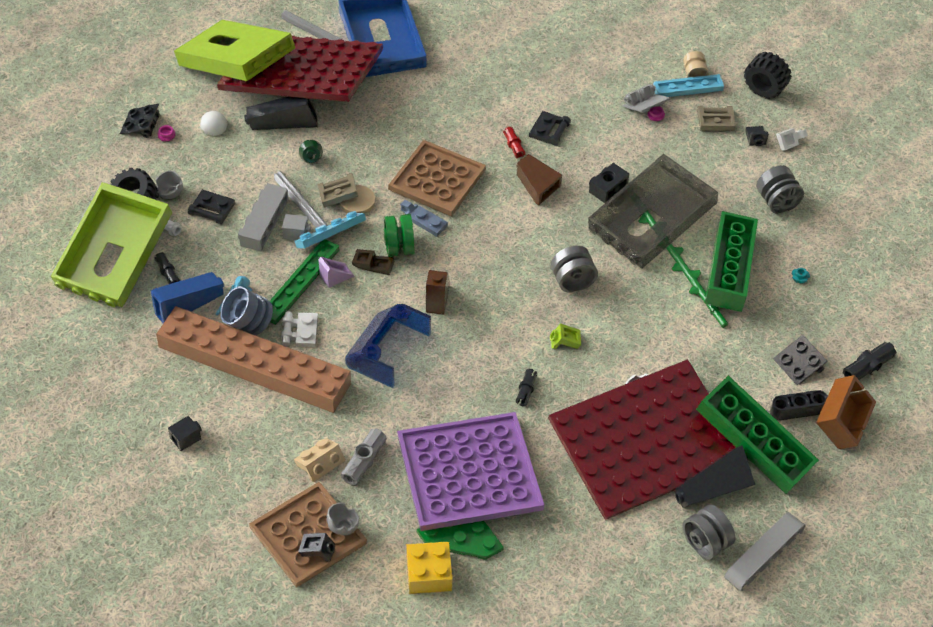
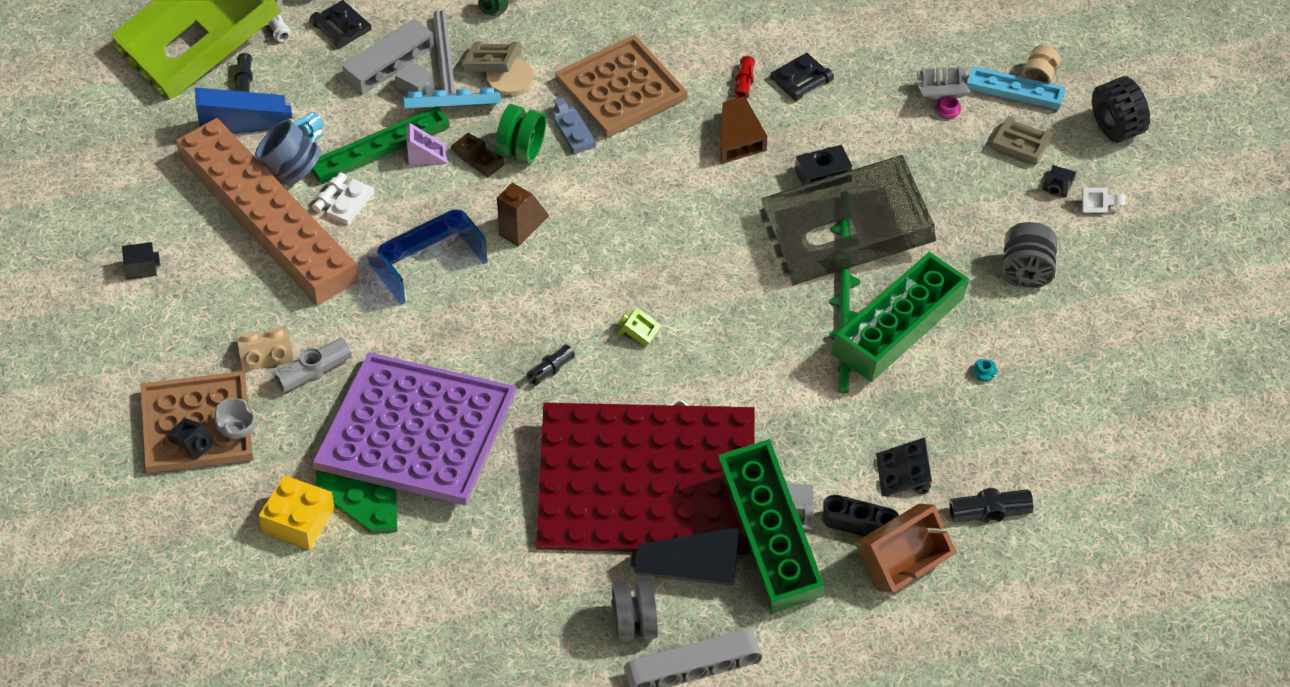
camera: 30 degrees right, 0 degrees up
flat silver wheel [551,246,598,293] -> none

